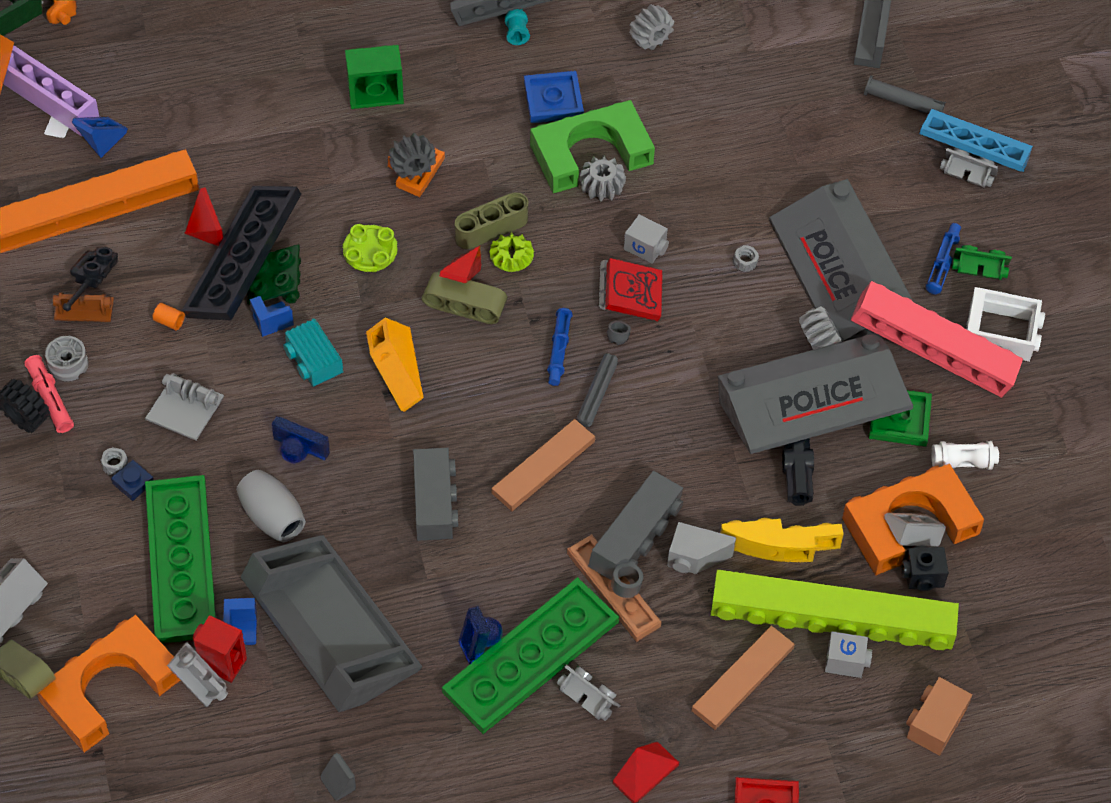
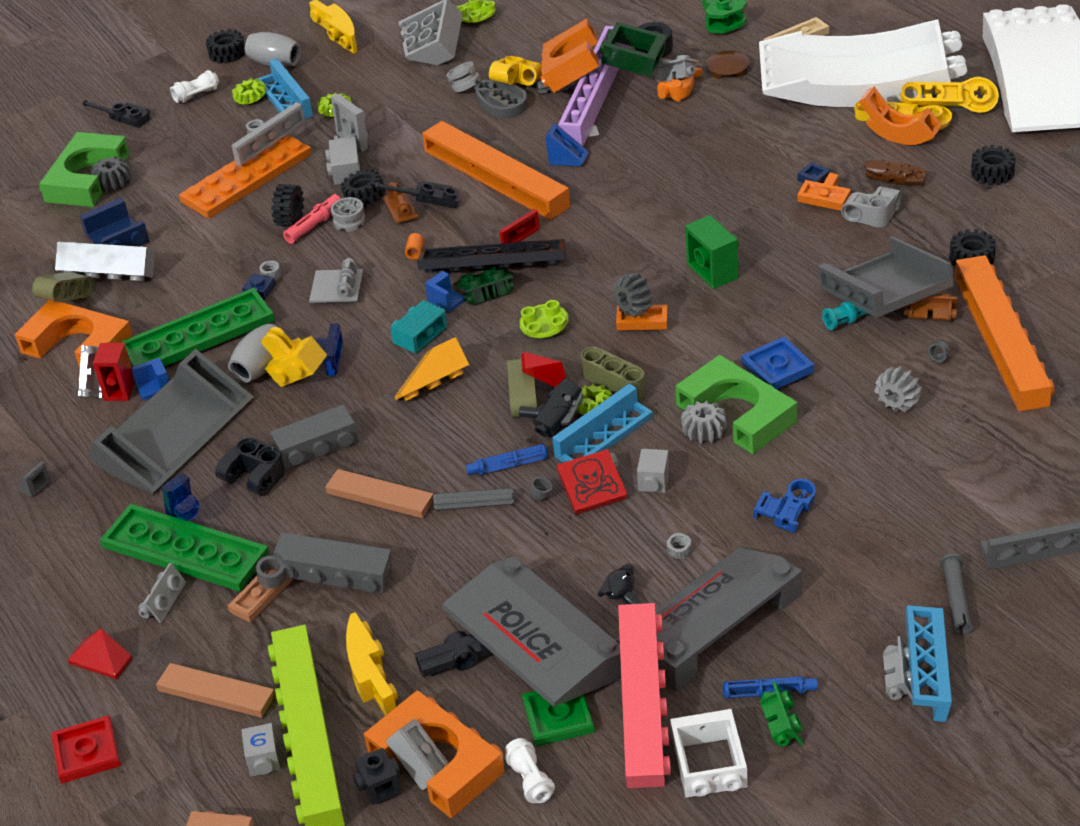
camera: 75 degrees right, 15 degrees down
light grey slope [667,522,736,574] -> none
light grey gear [799,306,842,350] -> none
none -> black piece [215,437,285,496]
none -> yellow brick [261,327,327,387]
none -> black tyre [341,169,386,208]
none -> black piece [519,379,584,437]
none -> dark azure fence [552,384,653,463]
none -> black piece [597,563,642,605]
none -> blue piece [753,479,816,533]

